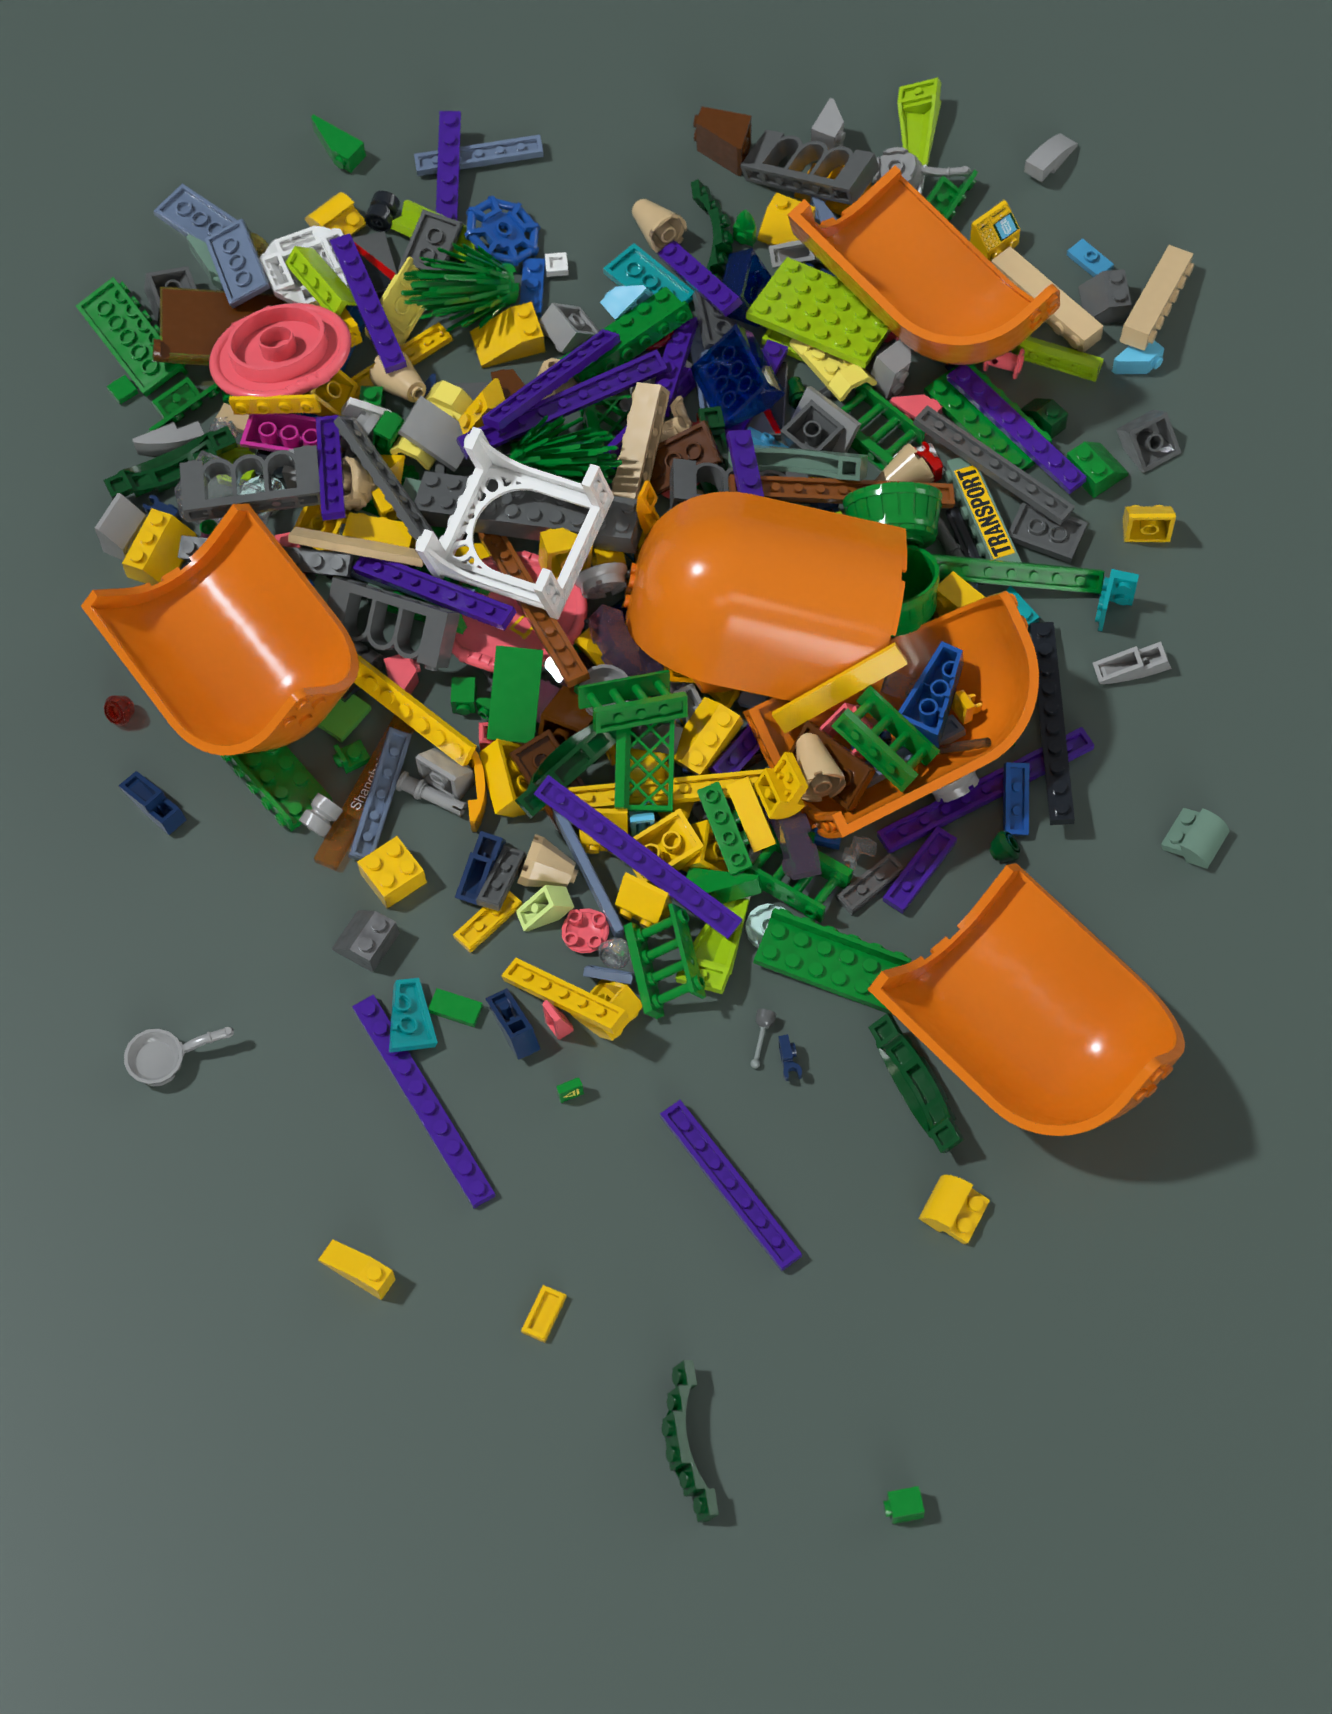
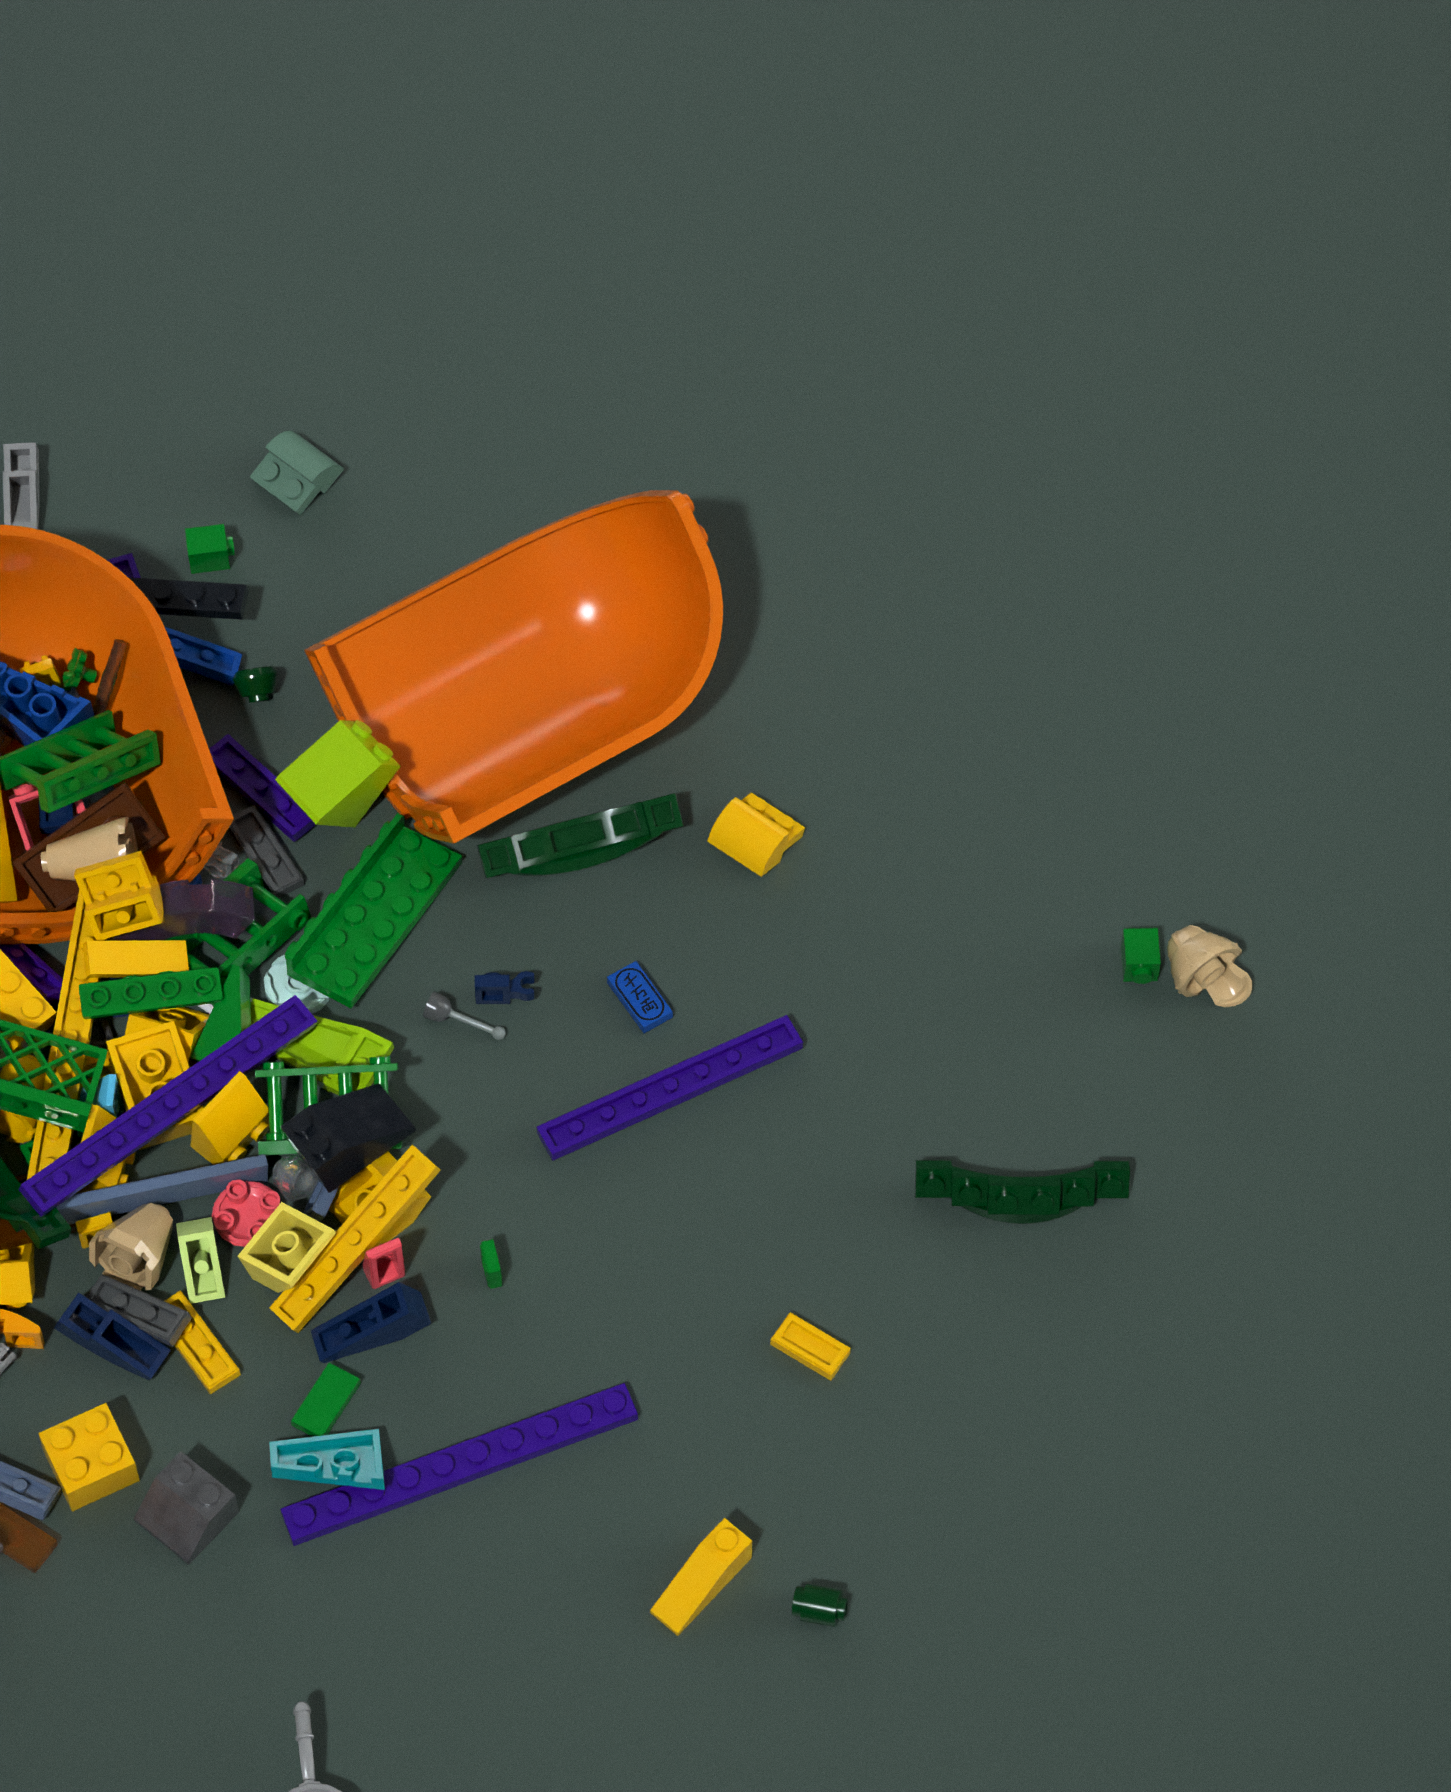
camera: 85 degrees left, 5 degrees down
none -> green plant [62,648,97,691]
none -> yellow tile [75,1212,113,1249]
none -> green brick [185,524,235,574]
none -> light yellow slope [237,1202,336,1293]
none -> lime slope [275,720,401,828]
none -> black slope [280,1083,416,1193]
none -> blue tile [607,961,673,1034]
none -> dark green brick [792,1584,848,1627]
none -> tan head [1167,925,1252,1007]

